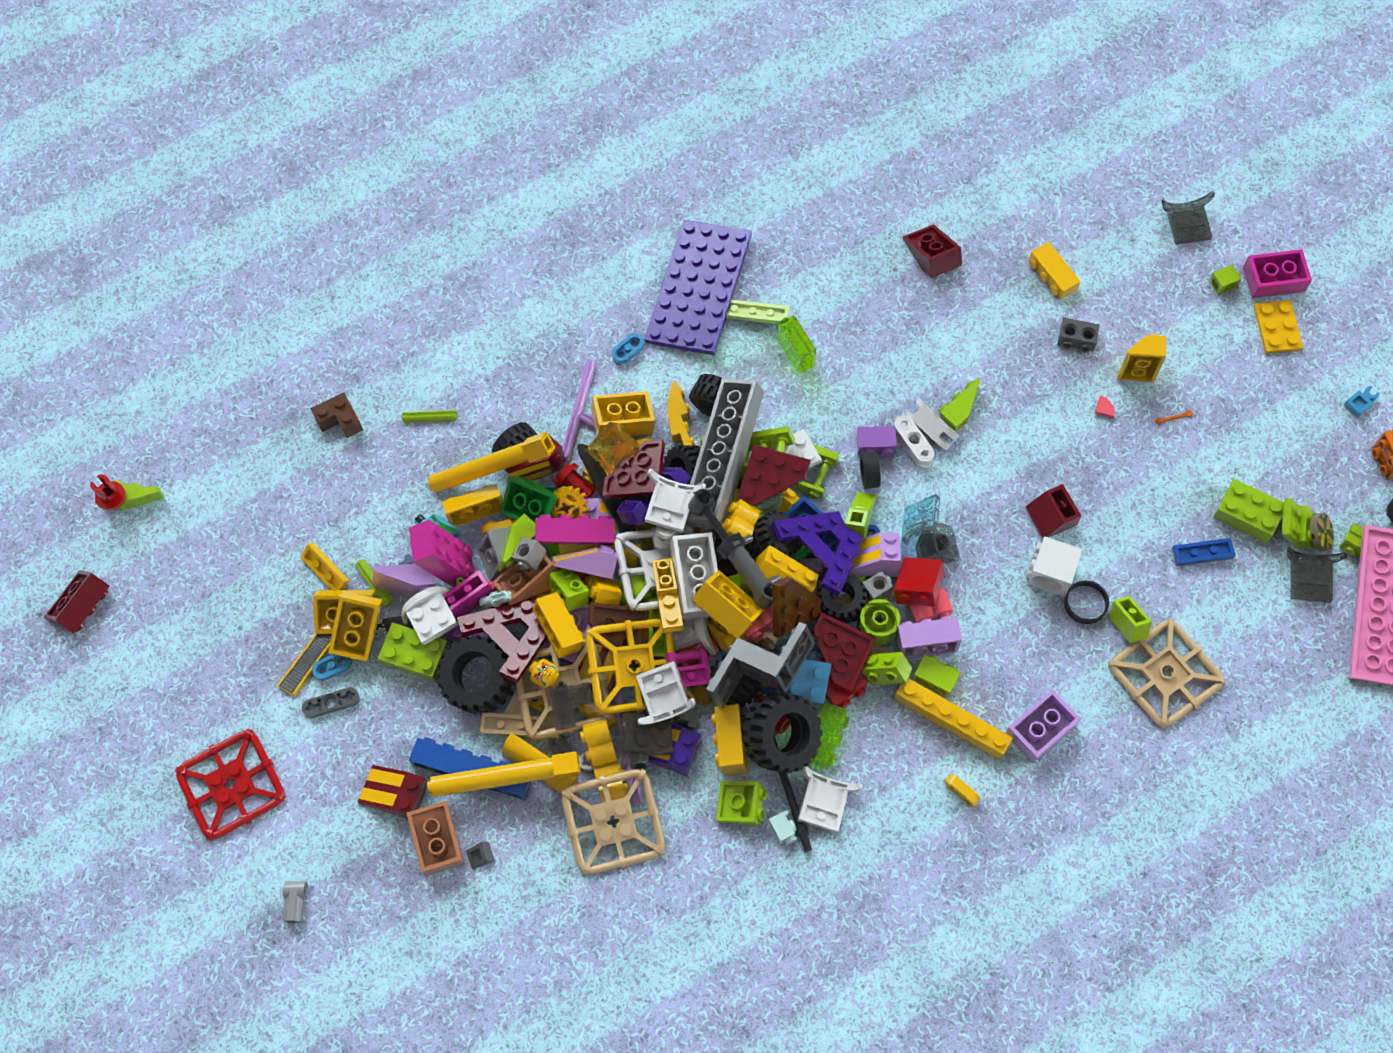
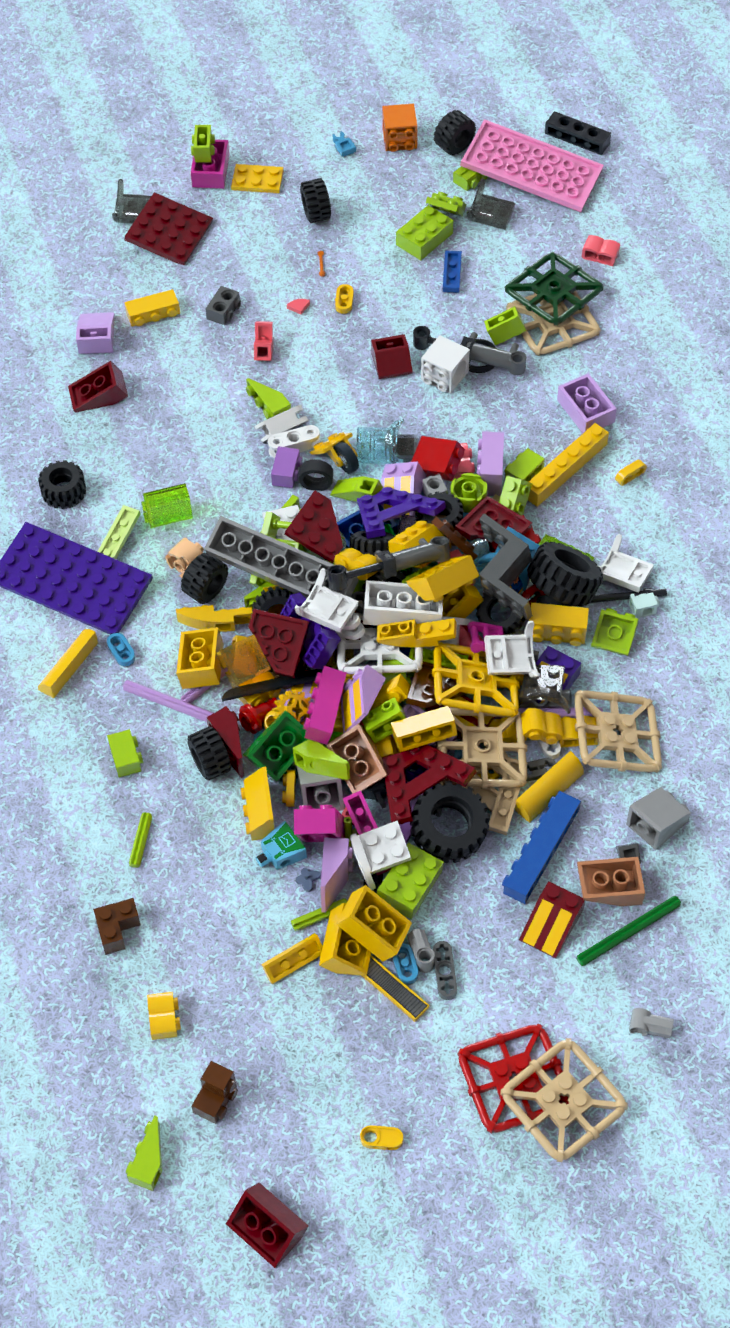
camera: 80 degrees left, 10 degrees down
red piece [90,474,126,511] -> none
yellow brick [427,751,581,797] -> none
yellow brick [428,431,555,493] -> none
light aqua axle [479,590,511,609] -> none
light grey brick [512,538,547,571] -> none
yellow head [529,659,560,689] -> none
clear smoke plate [549,682,593,731] -> none
yellow slope [1117,334,1166,382] -> none
lime brick [1209,265,1241,295] -> none
tile [1310,512,1334,551] -> none
none -> black tyre [38,460,86,509]
none -> yellow brick [38,629,98,698]
none -> lavender slope [76,312,114,354]
none -> lime brick [107,729,144,778]
none -> dark red plate [124,192,213,265]
none -> yellow brick [147,991,181,1040]
none -> light nougat brick [165,537,204,578]
none -> lime brick [191,125,215,162]
none -> reddish brown brick [191,1061,238,1124]
none -> coral brick [254,321,274,361]
none -> black tyre [300,178,331,223]
none -> plate [309,432,359,474]
none -> yellow plate [335,284,354,314]
none -> yellow piece [360,1125,403,1150]
none -> light grey piece [407,928,435,973]
none -> dark grey piece [413,326,527,375]
none -> tan plate [500,1038,628,1162]
none -> dark green plate [505,251,603,325]
none -> green axle [576,896,681,966]
none -> coral brick [582,235,620,266]
none -> light grey slope [626,787,691,850]

